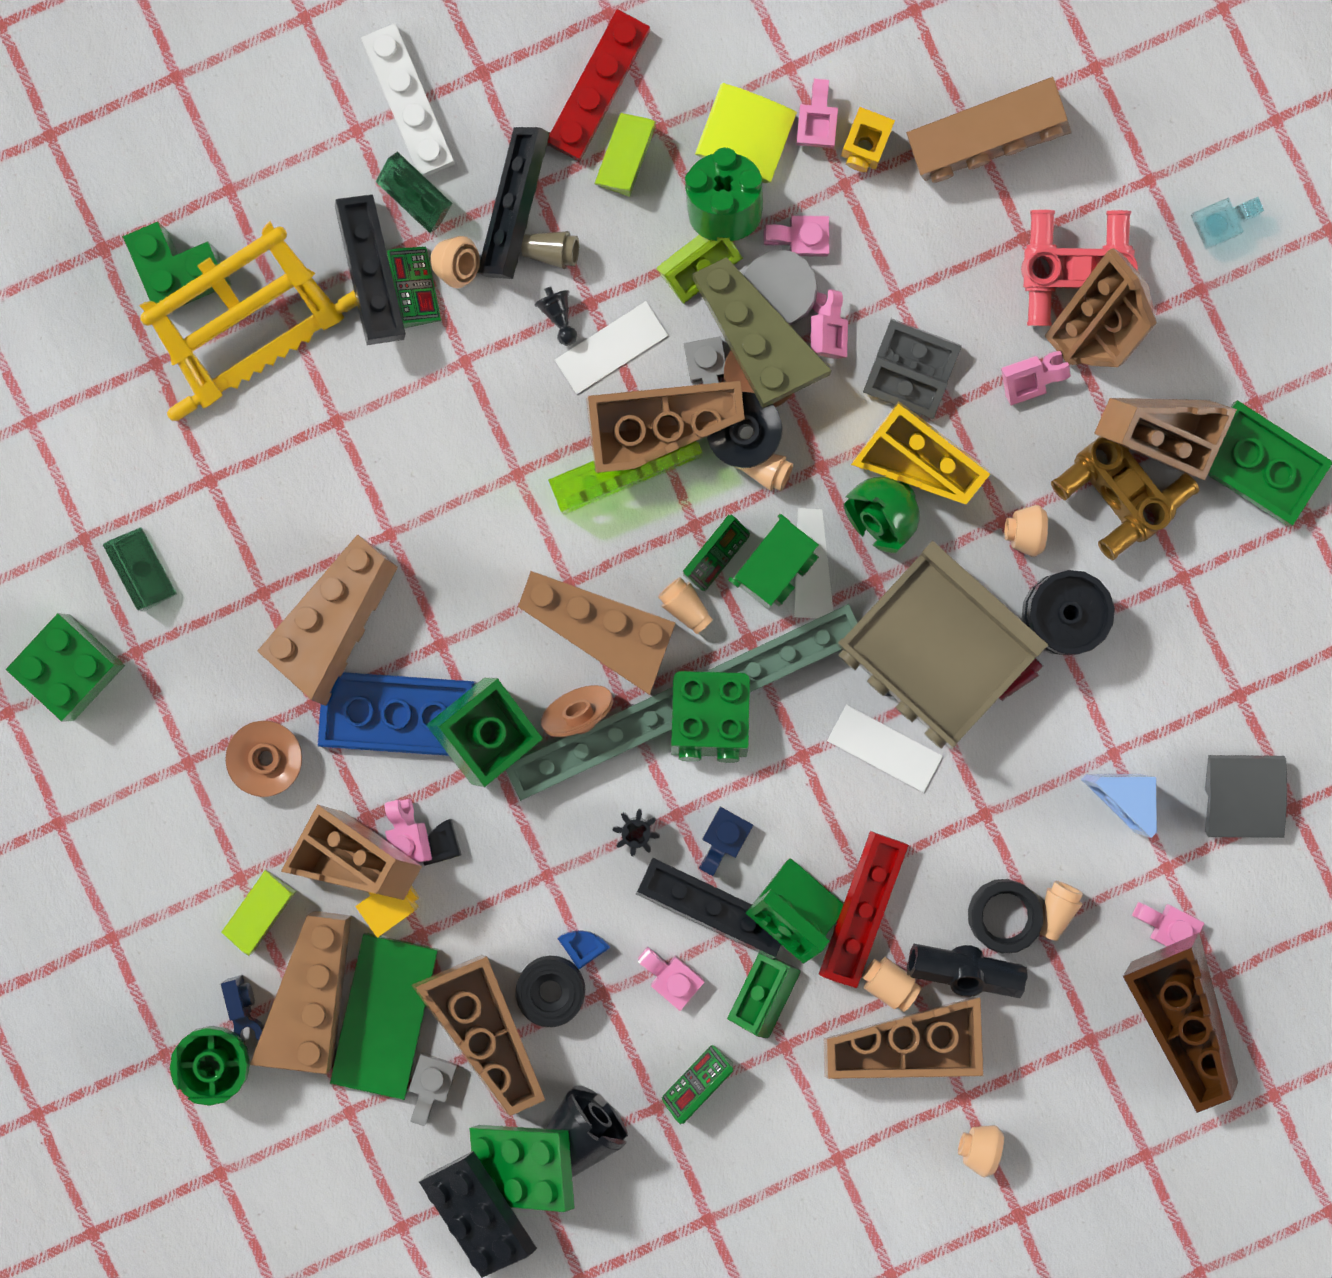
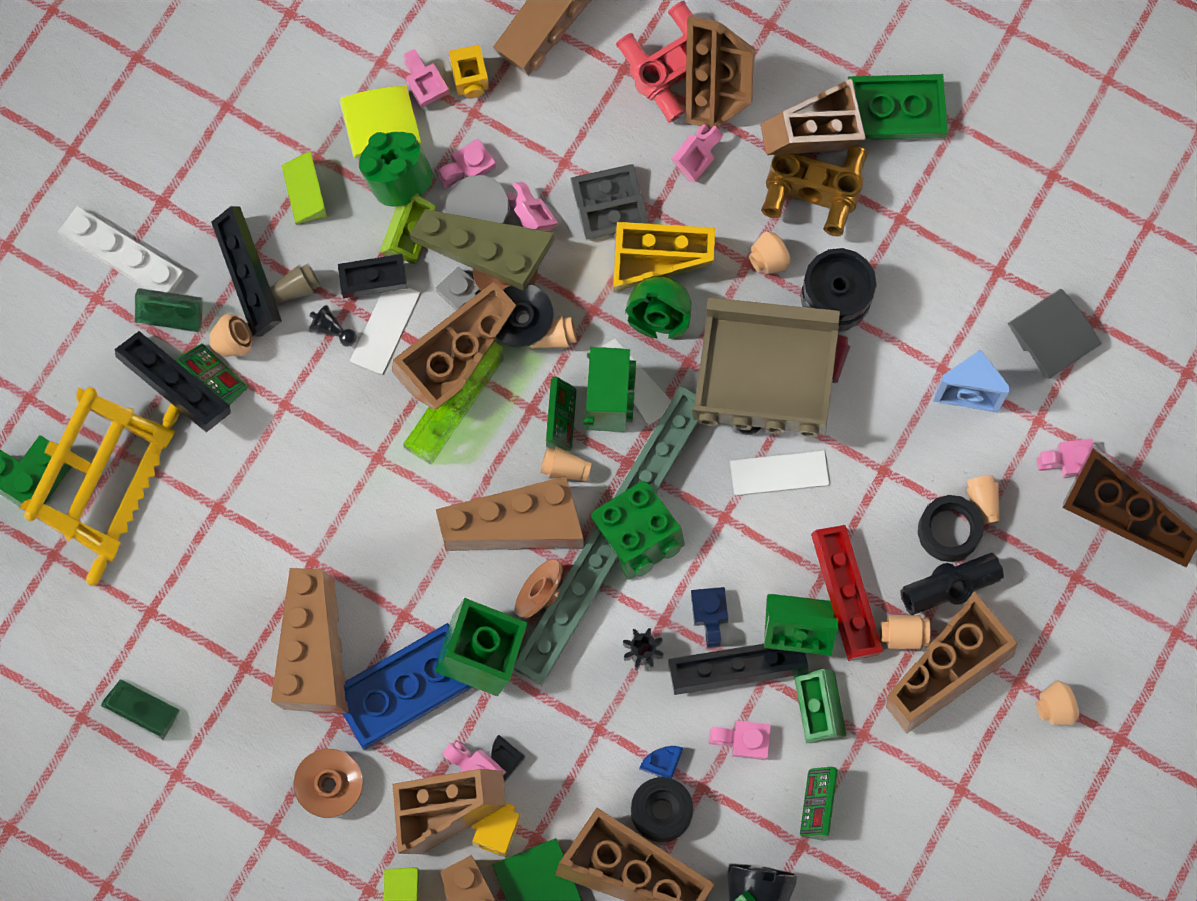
camera: 40 degrees left, 15 degrees down
green brick [5,613,125,722] -> none
red plate [547,9,650,162] -> none
none -> black plate [338,254,408,299]

